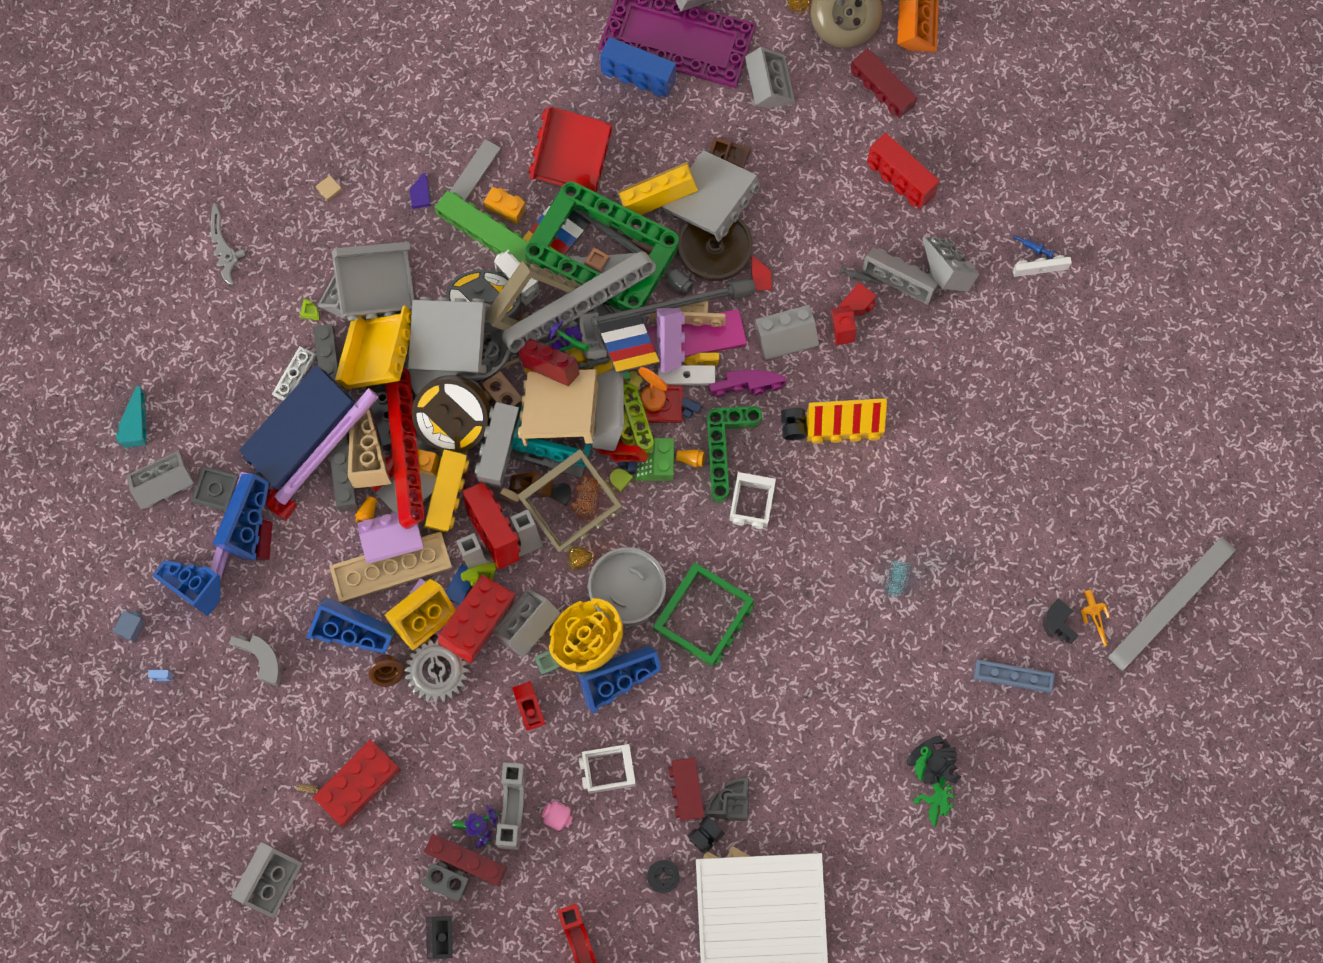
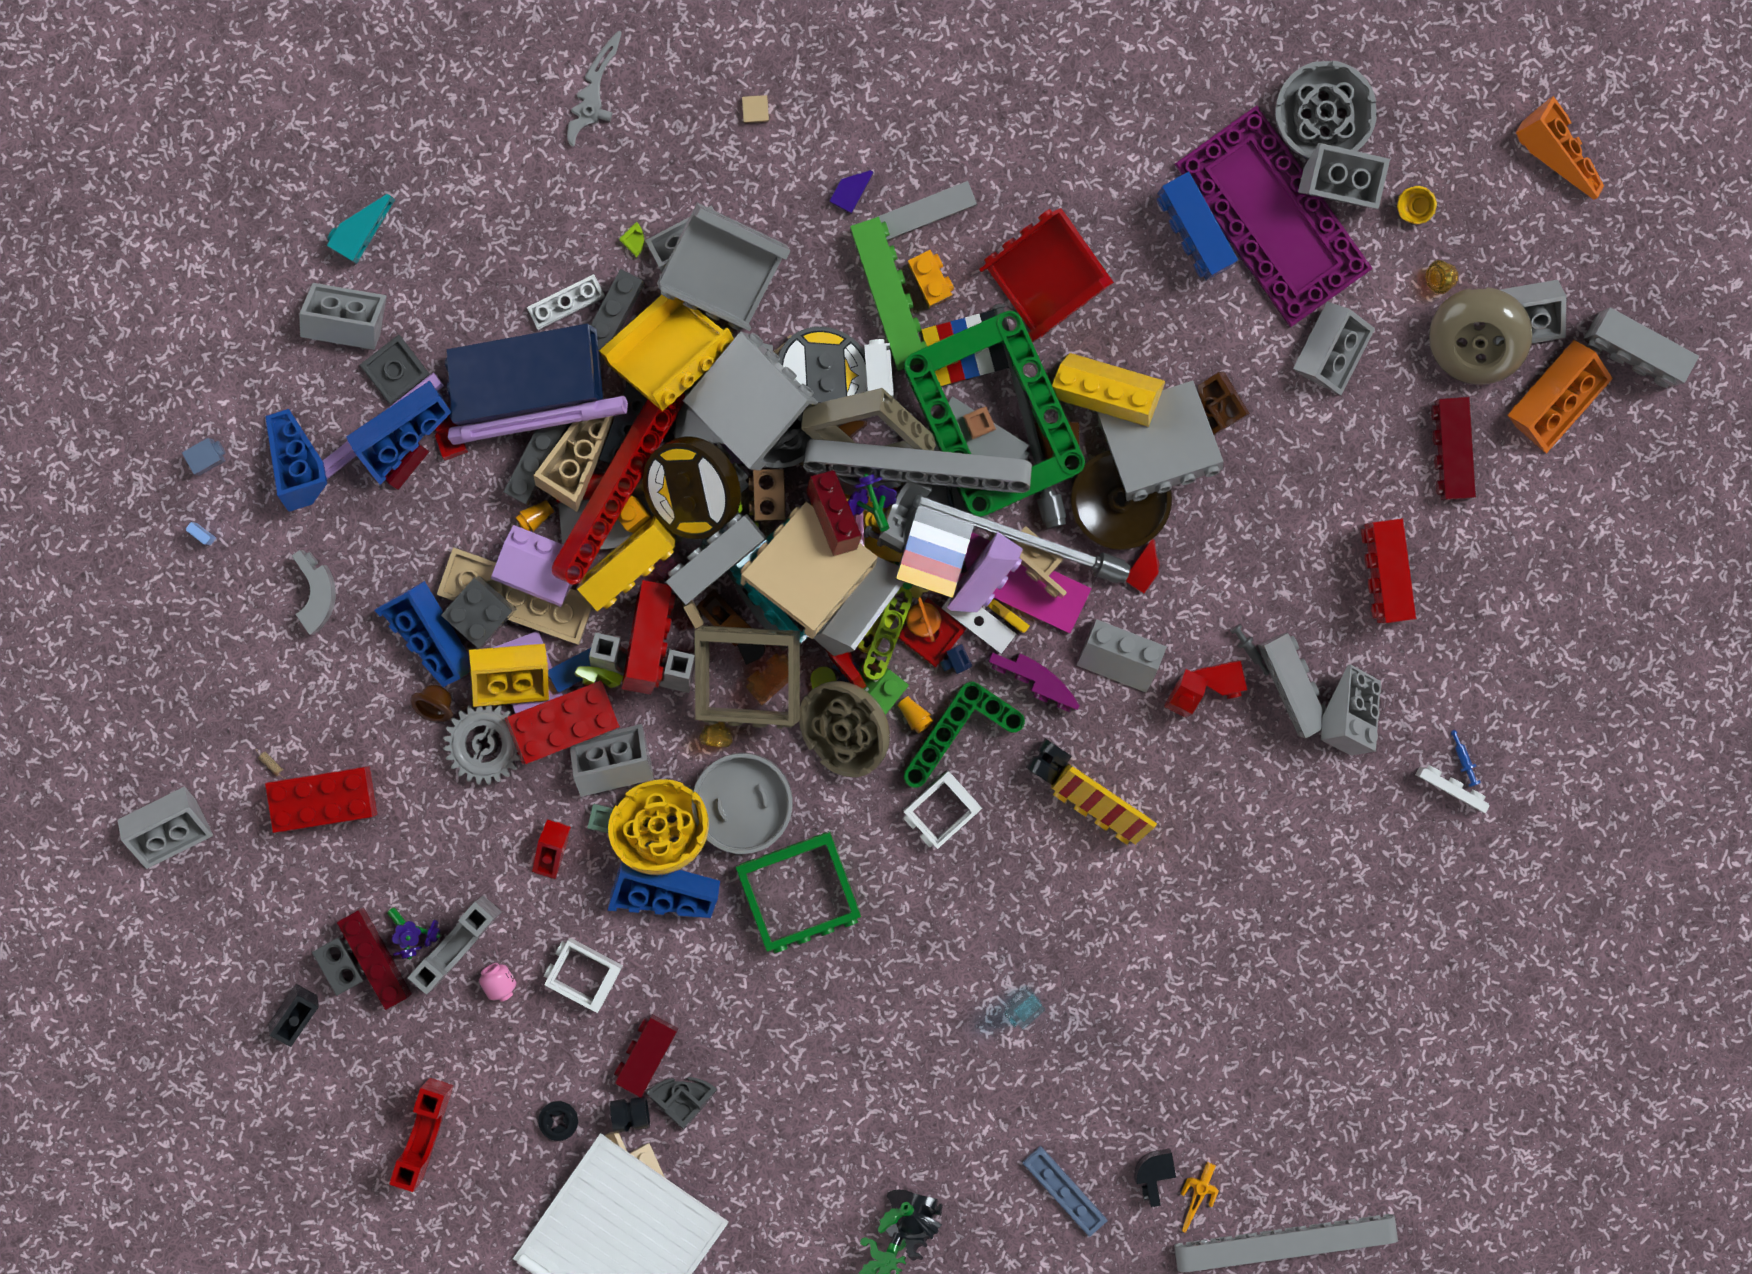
camera: 35 degrees right, 15 degrees up
none -> dark grey brick [441,576,517,649]
none -> dark tan brick [799,681,890,777]

